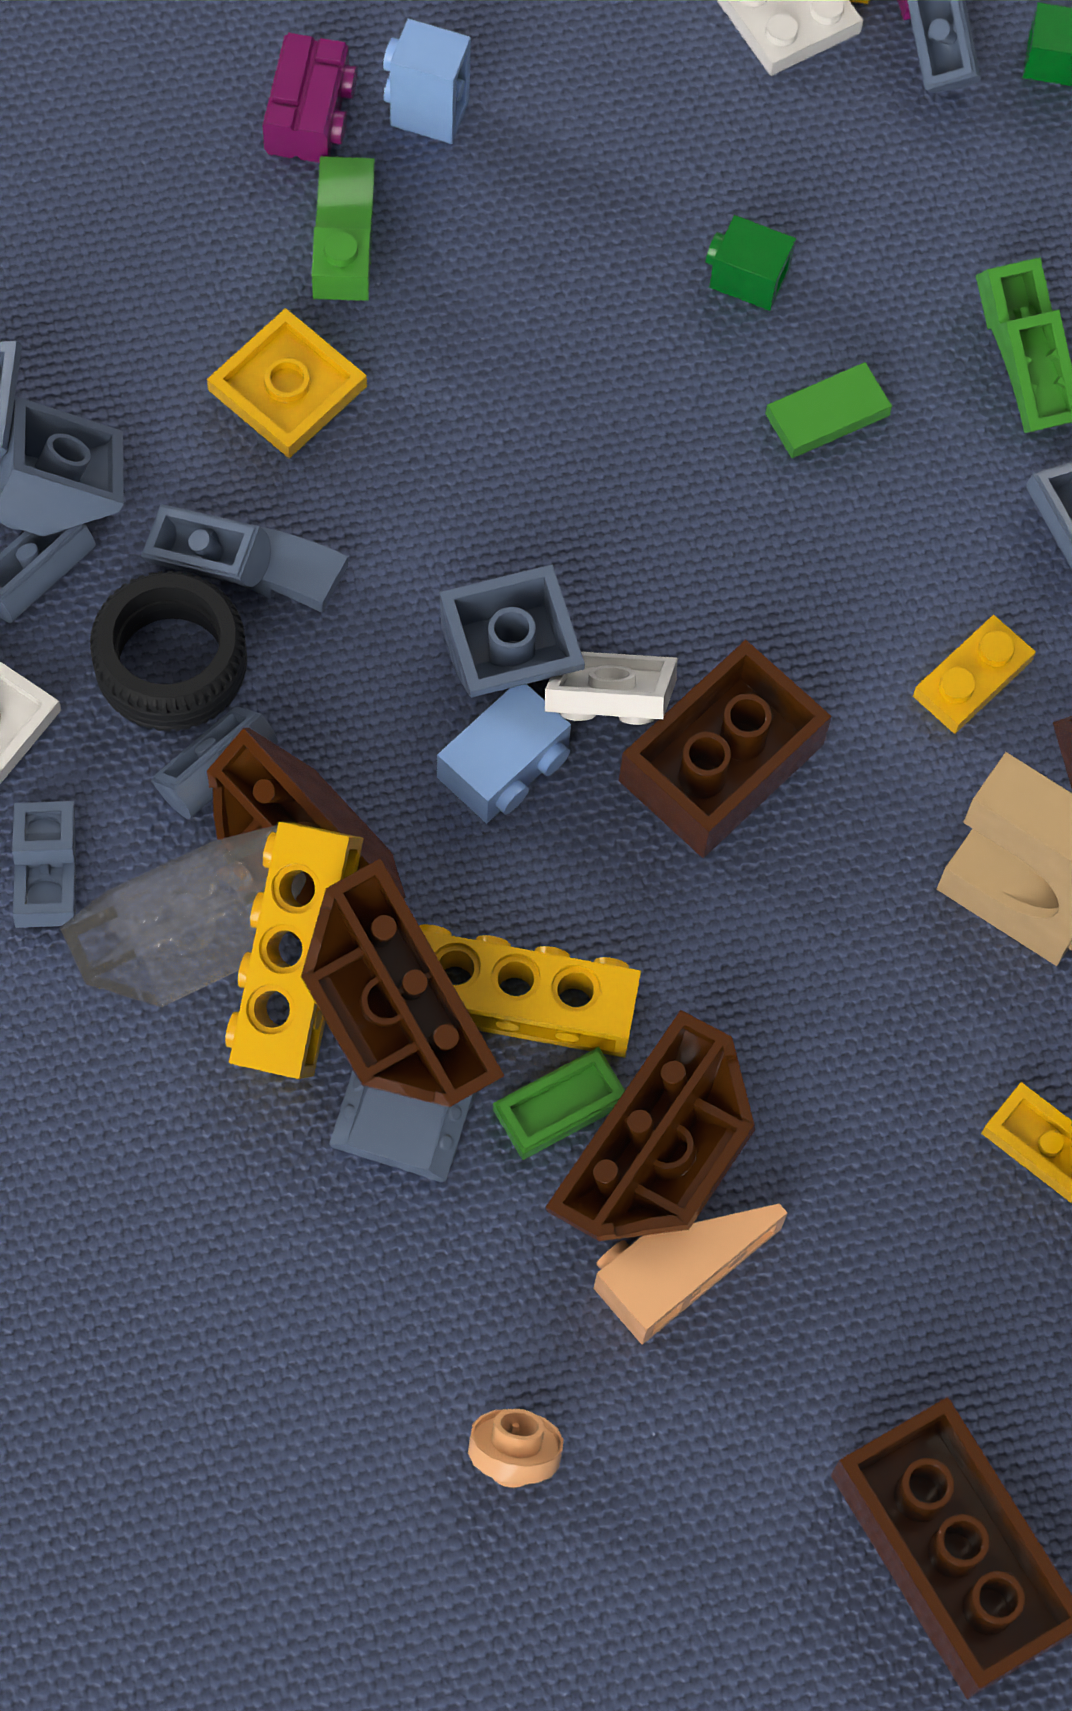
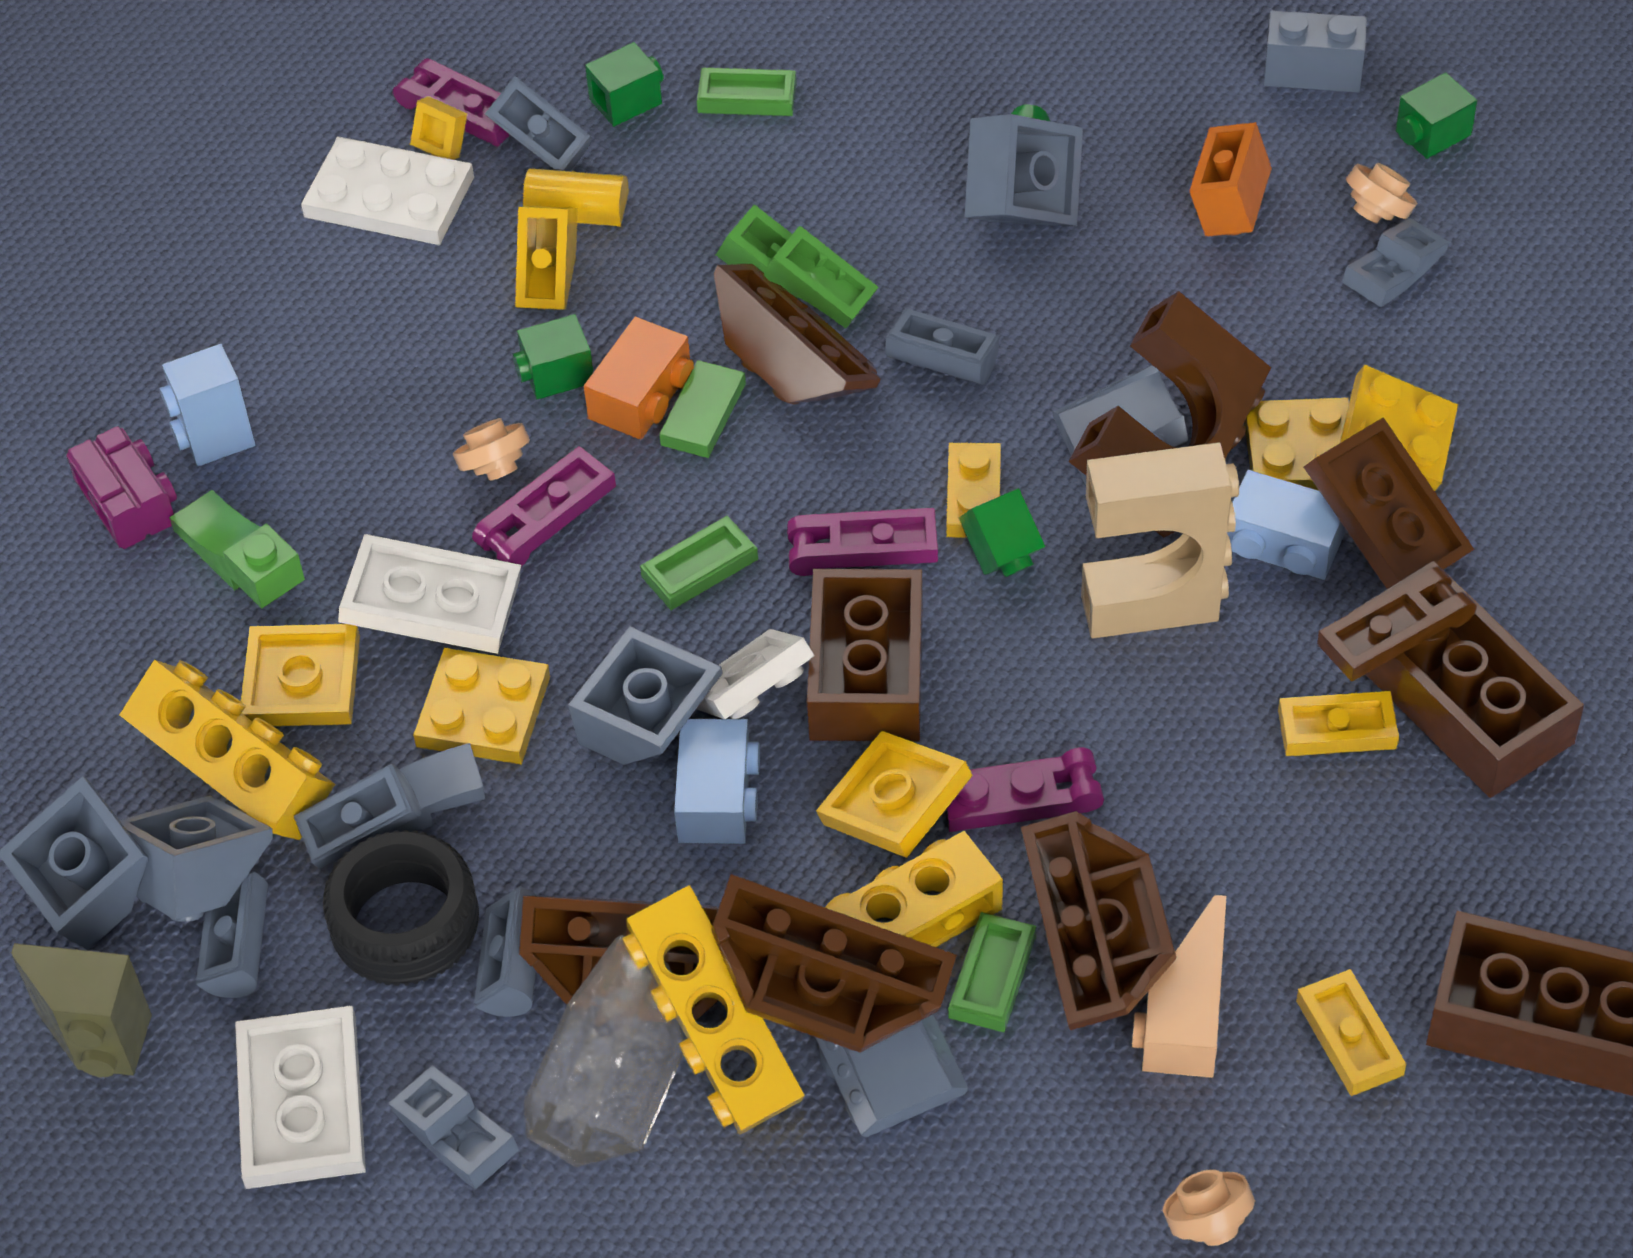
camera: 35 degrees left, 15 degrees down
none -> yellow brick [119,660,336,840]
none -> white plate [338,534,521,654]
none -> yellow plate [413,648,550,765]
none -> light nougat plate [453,418,530,481]
none -> magenta plate [472,446,616,567]
none -> yellow slope [515,206,578,310]
none -> yellow brick [523,168,629,226]
none -> orange brick [584,317,694,440]
none -> bright green tile [640,515,758,610]
none -> reddish brown wedge [714,264,881,404]
none -> magenta plate [787,508,938,576]
none -> yellow plate [816,731,973,858]
none -> magenta plate [945,747,1104,832]
none -> green brick [959,488,1046,578]
none -> yellow plate [1296,969,1407,1096]

